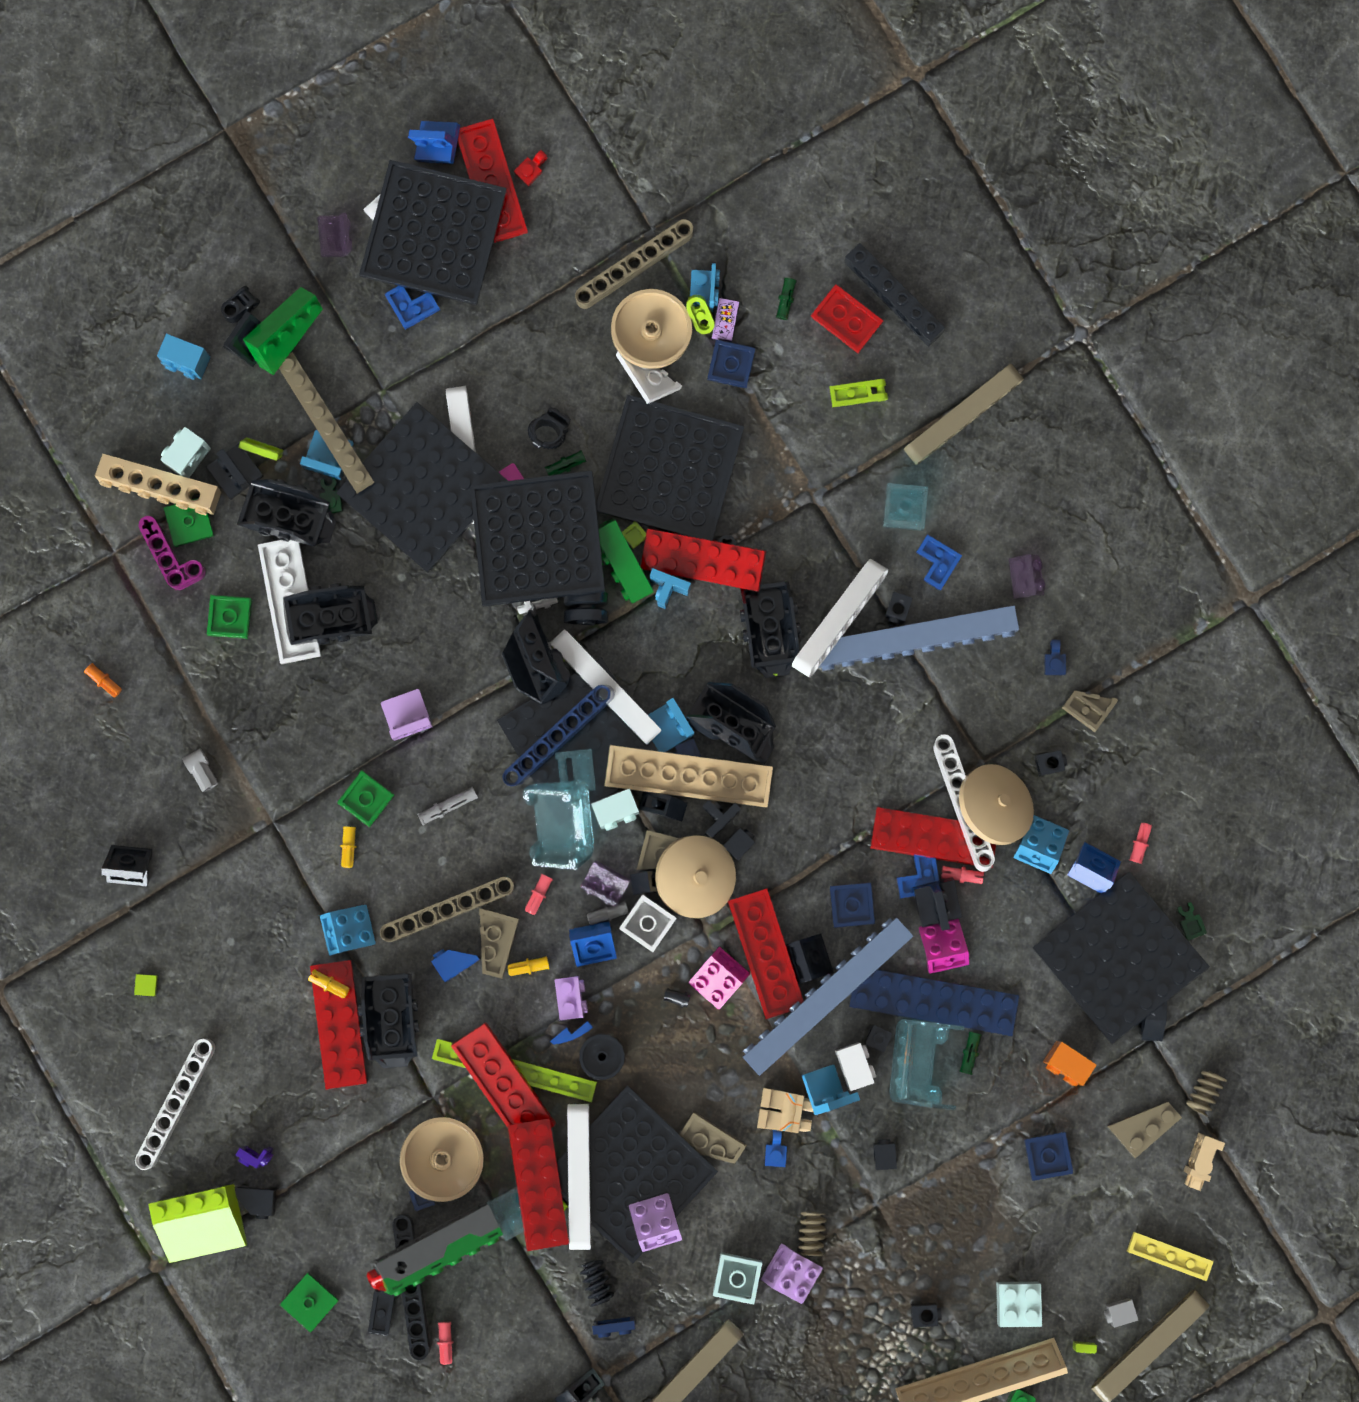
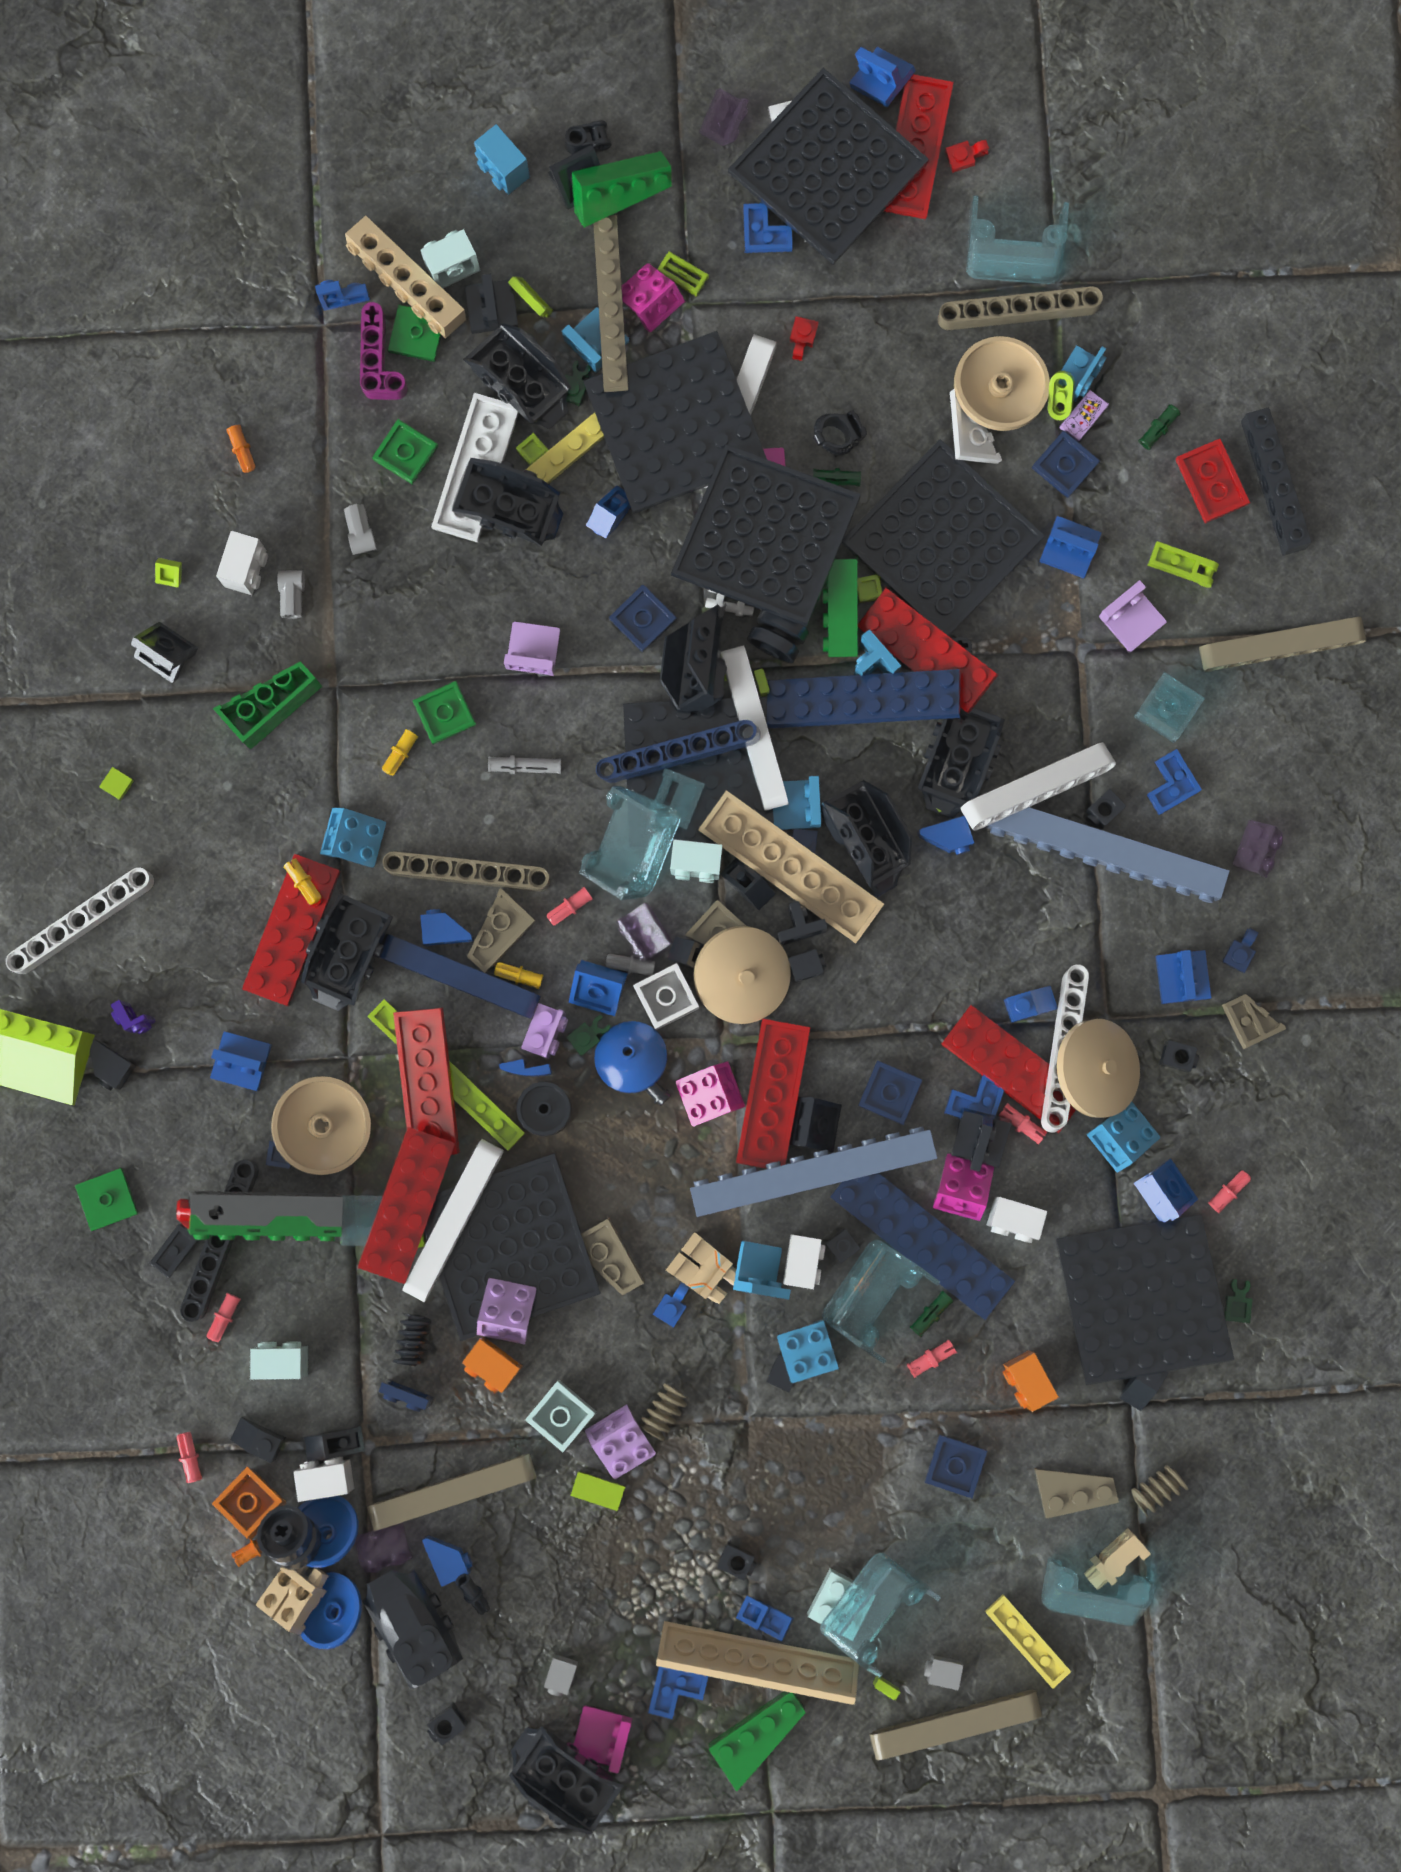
camera: 30 degrees right, 0 degrees up
none -> lime plate [155,558,182,588]
none -> blue bracket [210,1031,272,1091]
none -> green wedge [213,661,322,750]
none -> white brick [216,531,268,595]
none -> light aqua brick [250,1341,308,1379]
none -> blue plate [315,280,370,311]
none -> light grey piece [344,504,377,555]
none -> dark blue beam [379,934,541,1019]
none -> orange brick [462,1337,523,1393]
none -> lime tile [516,433,549,466]
none -> light yellow plate [526,412,604,484]
none -> dark green plate [566,1015,611,1057]
none -> lime tile [570,1471,625,1511]
none -> blue slope [586,485,631,538]
none -> blue dish [594,1021,667,1093]
none -> dark blue plate [609,585,677,653]
none -> dark pink bracket [622,263,685,333]
none -> lime tile [657,251,709,297]
none -> blue slope [736,1595,794,1641]
none -> lime tile [754,669,770,697]
none -> dark blue plate [766,669,960,728]
none -> dark azure bracket [777,1320,839,1383]
none -> red plate [789,316,819,361]
none -> clear light blue windscreen [820,1553,941,1678]
none -> coral pin [906,1339,957,1378]
none -> blue slope [917,816,974,855]
none -> clear light blue windscreen [966,195,1069,284]
none -> white brick [987,1197,1047,1243]
none -> blue slope [1004,986,1058,1023]
none -> blue bracket [1039,516,1102,578]
none -> clear light blue windscreen [1042,1558,1155,1626]
none -> lavender bracket [1099,580,1166,652]
none -> blue bracket [1155,950,1211,1004]

